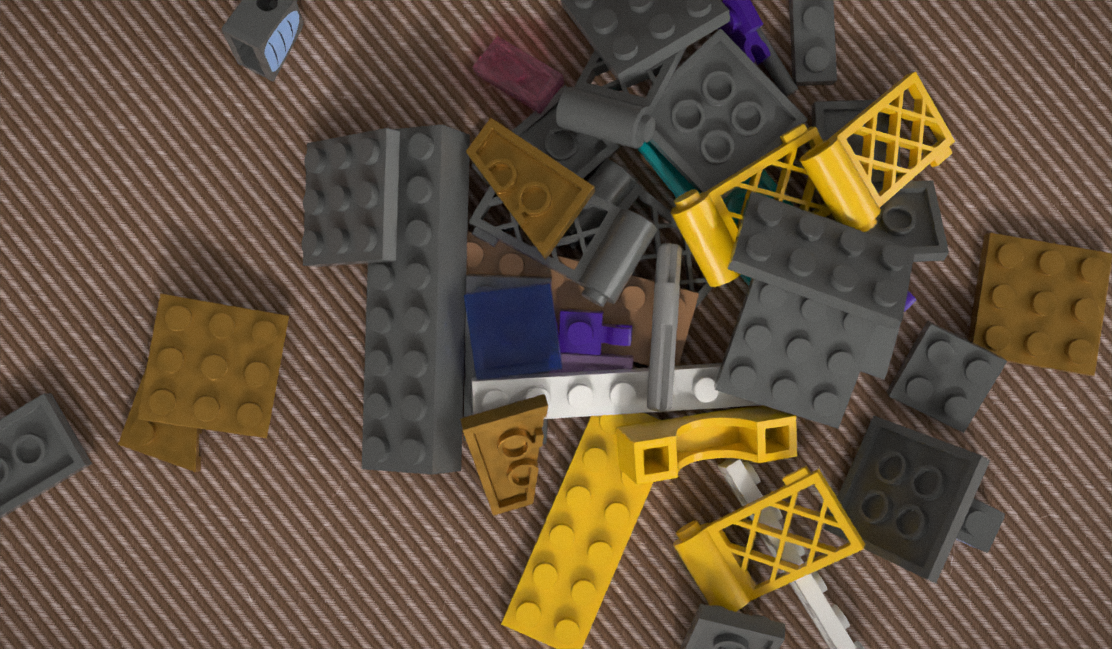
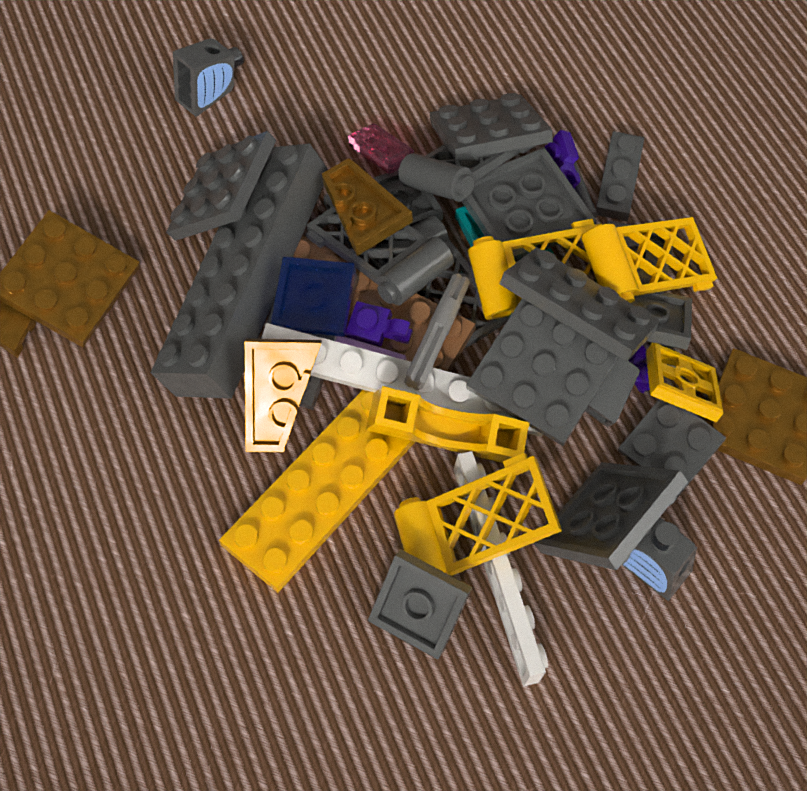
camera: 10 degrees right, 25 degrees down
none -> yellow piece [646,342,724,422]

